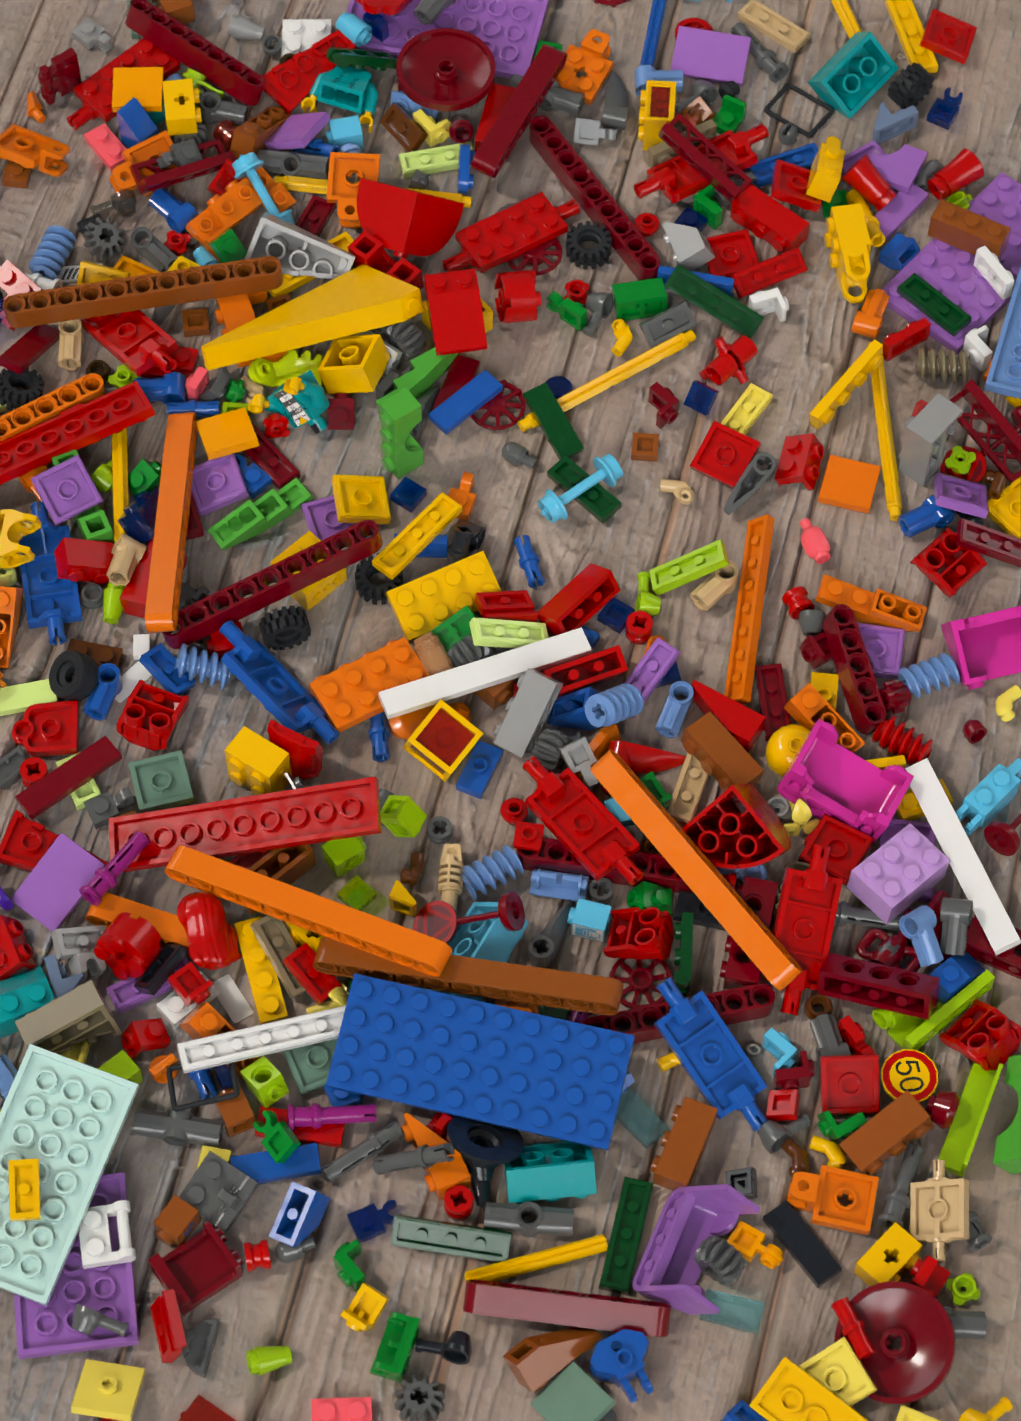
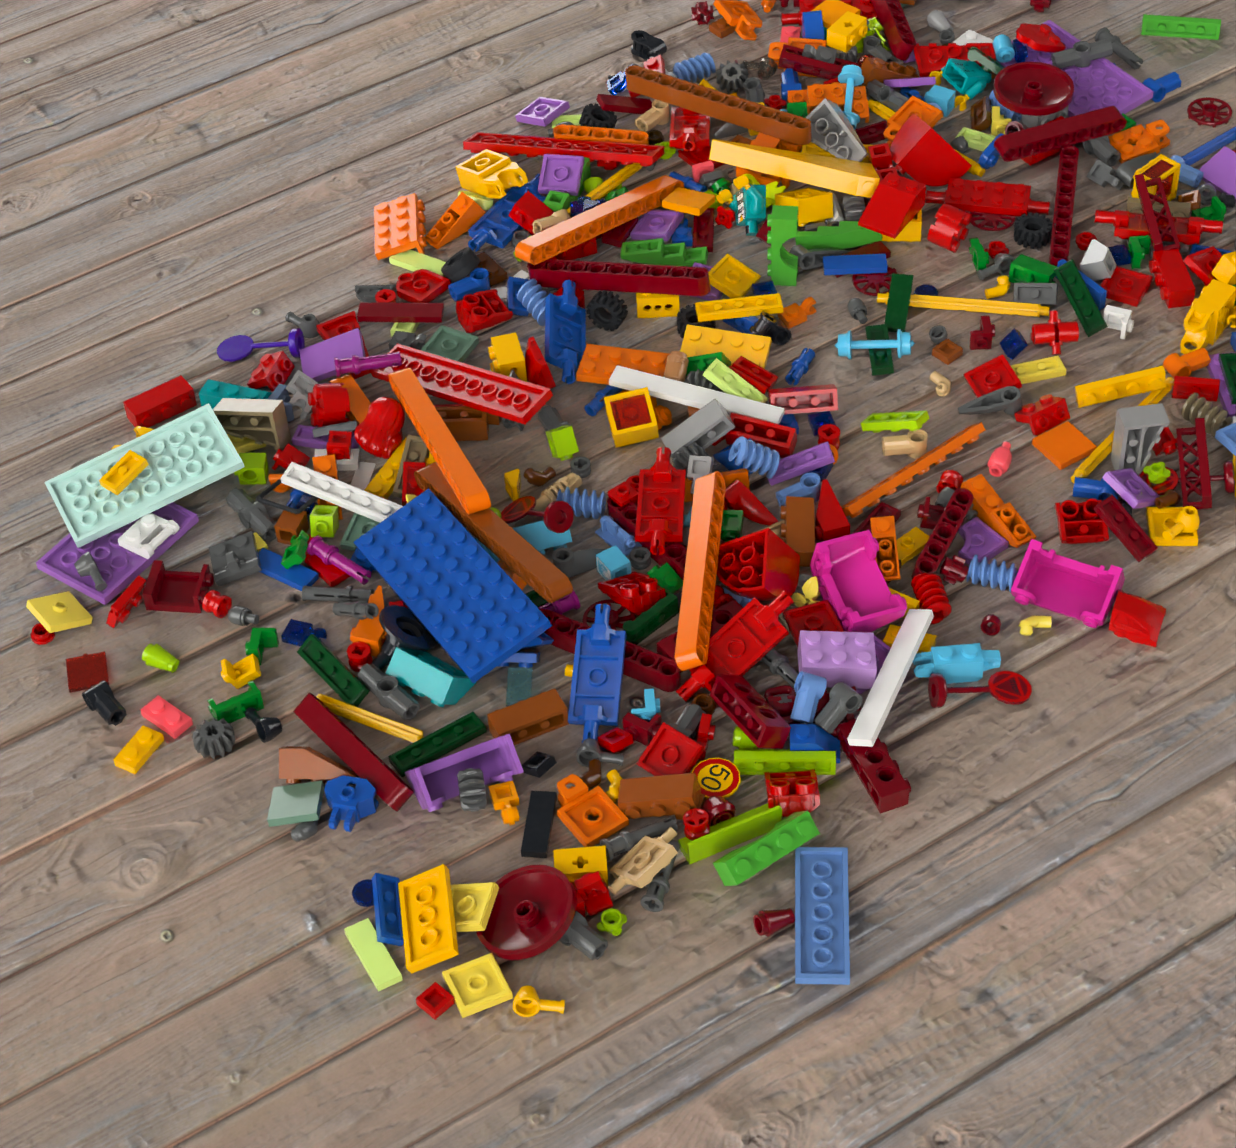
camera: 45 degrees right, 15 degrees down
blue piece [134,372,186,405] -> none
dark orange brick [154,1195,201,1247] -> none
dark grey tile [183,1318,221,1378] -> none
blue slope [269,1181,331,1248] -> none
lime brick [321,836,367,878] -> none
clear neon green plate [337,875,377,911] -> none
blue plate [456,740,503,799] -> none
lime bar [635,571,661,616] -> none
clear light blue tile [700,1289,765,1334] -> none
red tile [729,247,808,299] -> none
green bracket [817,1110,867,1141] -> none
red pin [831,1297,876,1360] -> none
none -> red wheel [683,808,710,841]
none -> dark grey hinge [929,325,948,344]

